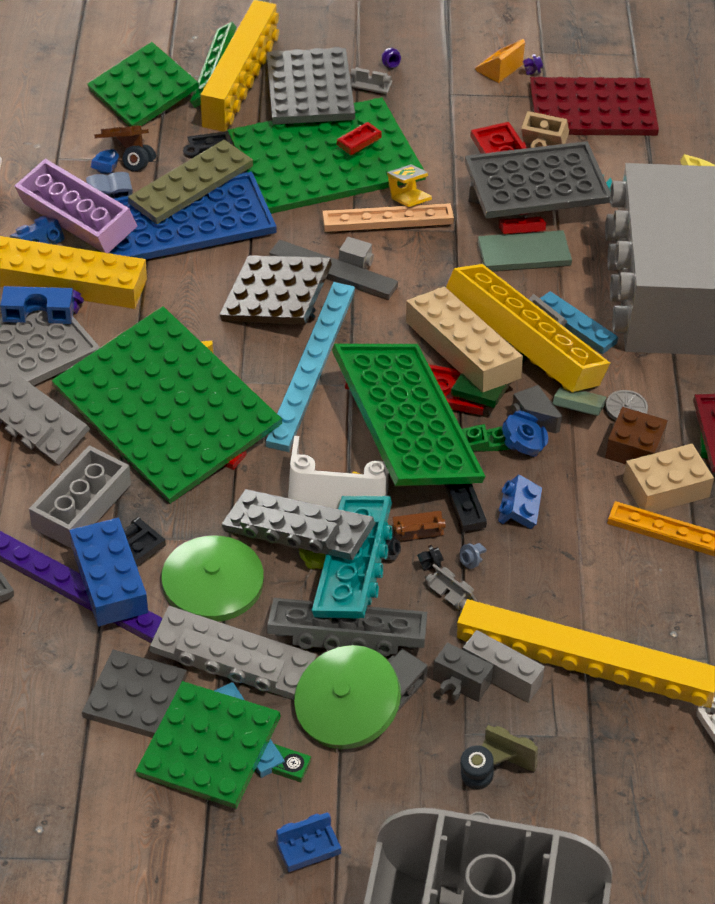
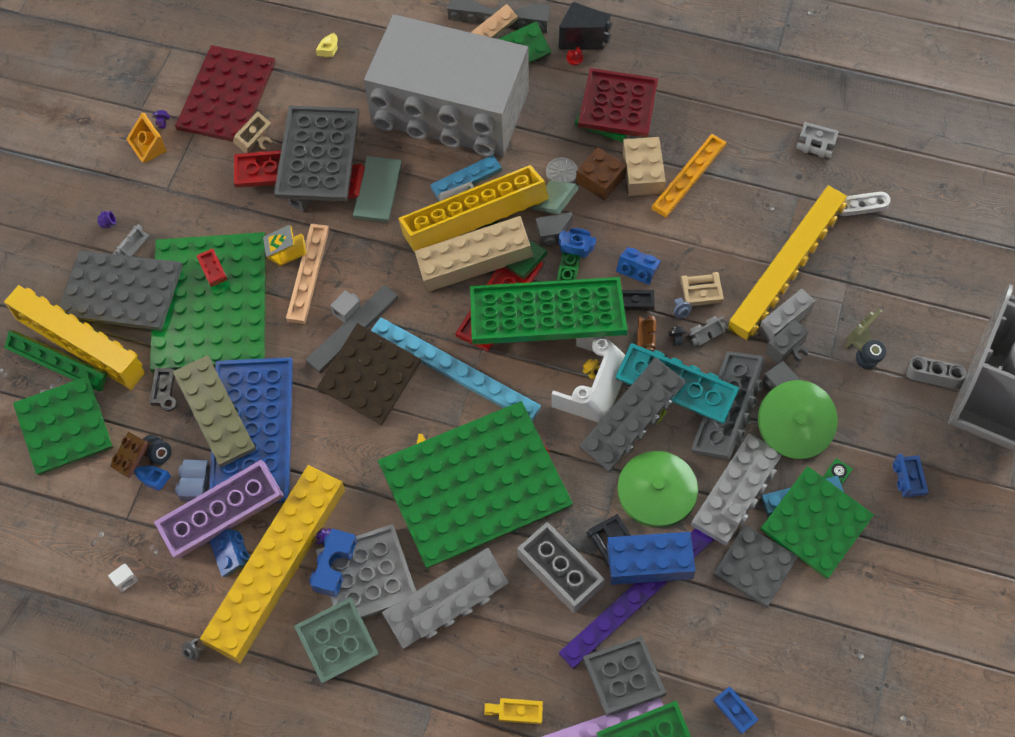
camera: 70 degrees left, 15 degrees up
none -> tan plate [681,272,724,306]

